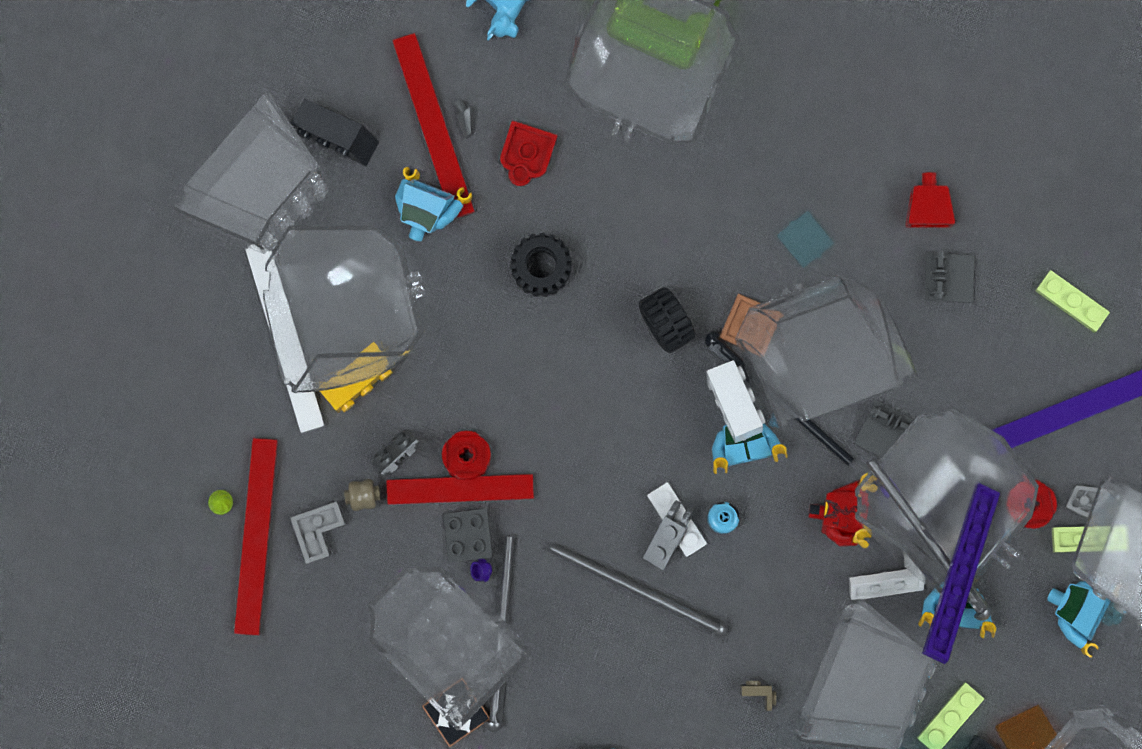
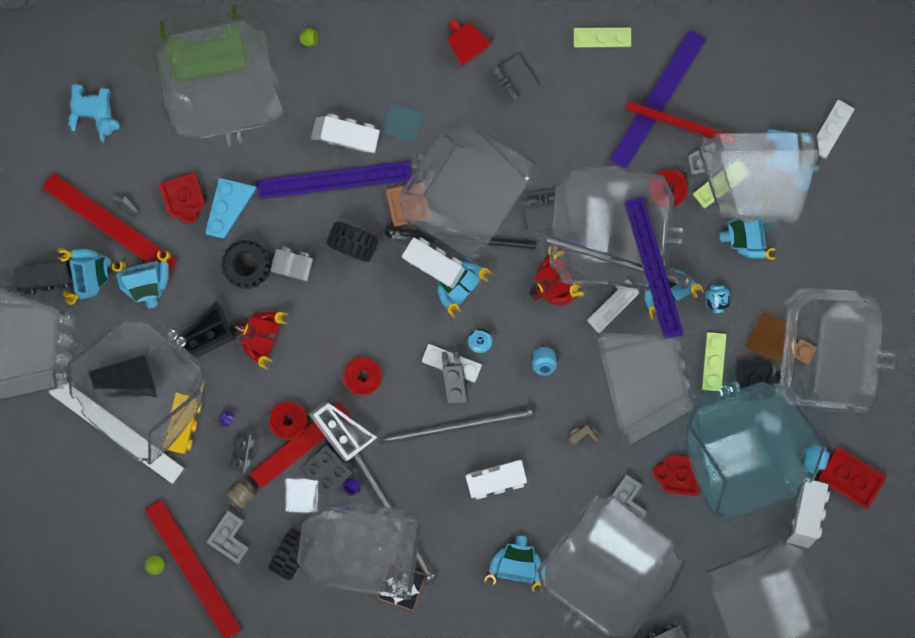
camera: 35 degrees left, 5 degrees up
none -> medium azure torso [57,247,111,305]
none -> black wedge [89,355,157,397]
none -> black wedge [172,301,236,364]
none -> medium azure wedge [205,178,258,240]
none -> dark purple plate [218,409,235,427]
none -> red torso [233,311,288,370]
none -> dark purple tile [257,161,411,200]
none -> black tyre [268,527,313,581]
none -> light grey brick [270,247,314,282]
none -> clear piece [286,477,318,514]
none -> lime plate [299,28,318,47]
none -> white wedge [309,402,378,461]
none -> white wedge [311,114,380,153]
none -> red plate [343,357,382,396]
none -> white wedge [465,459,527,500]
none -> medium azure head [531,347,557,376]
none -> red tile [624,101,737,145]
none -> medium azure head [705,284,730,313]

